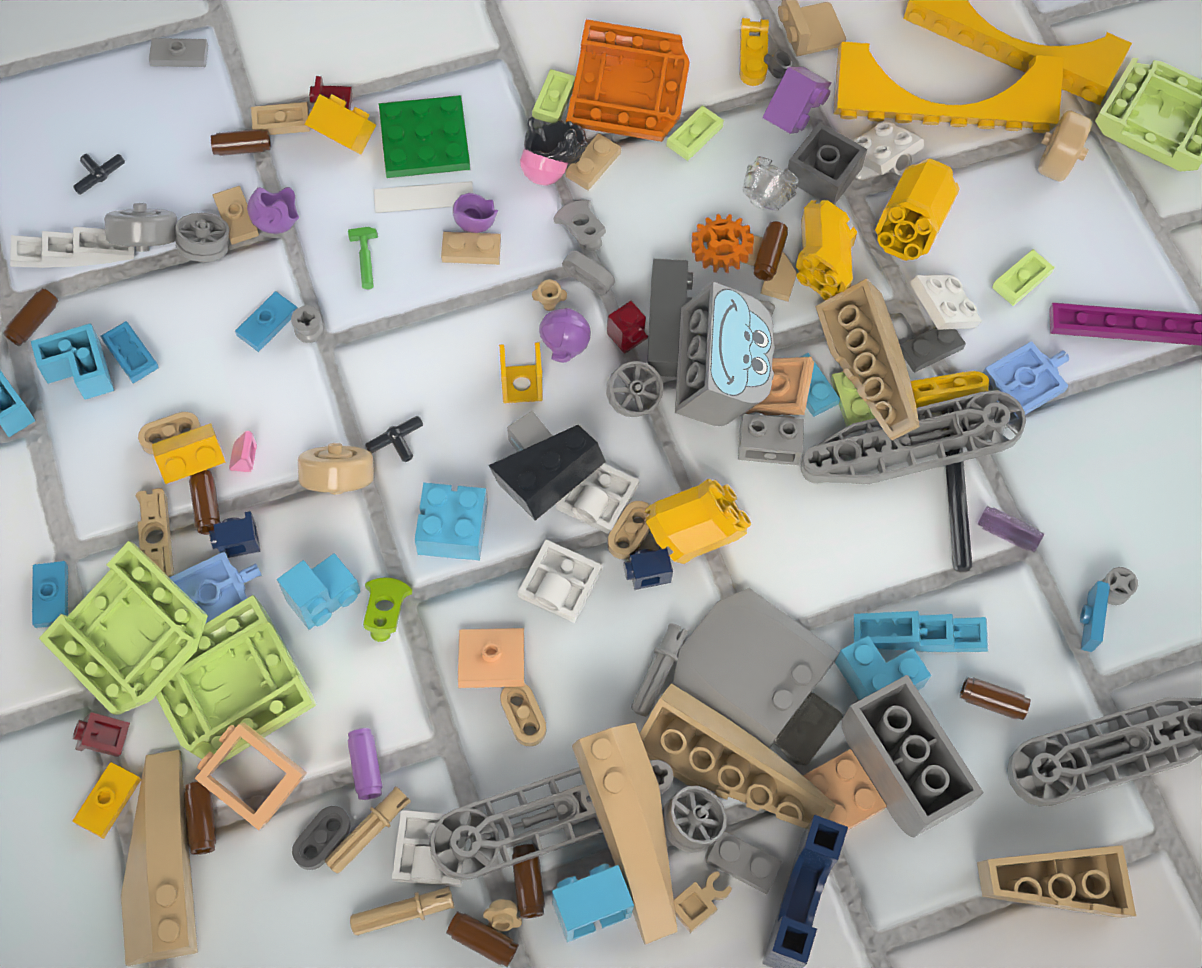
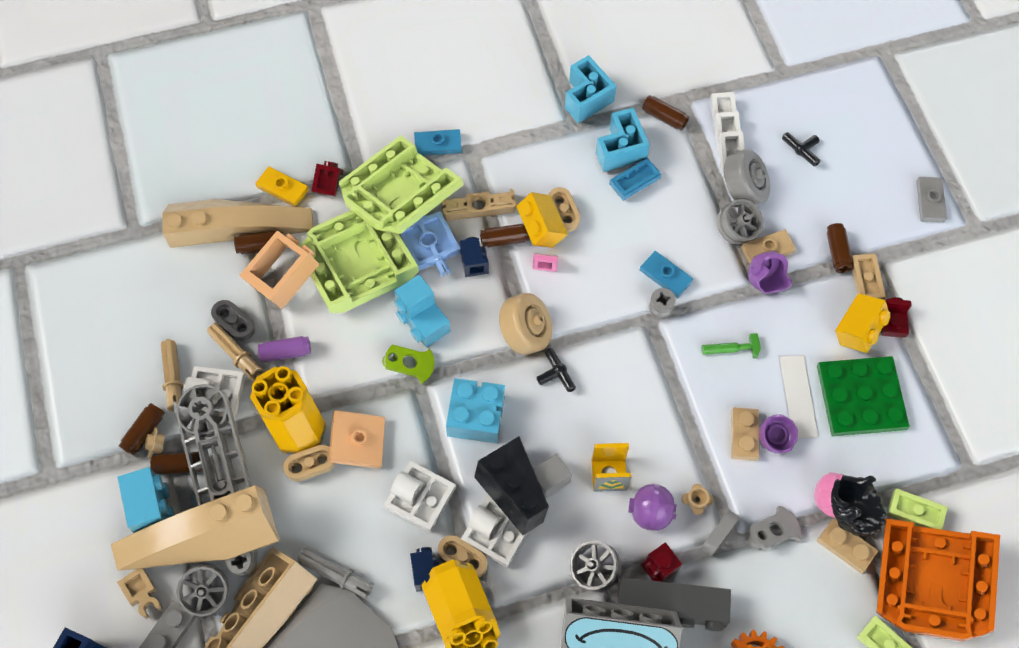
camera: 95 degrees right, 0 degrees up
none -> yellow brick [250,366,326,454]

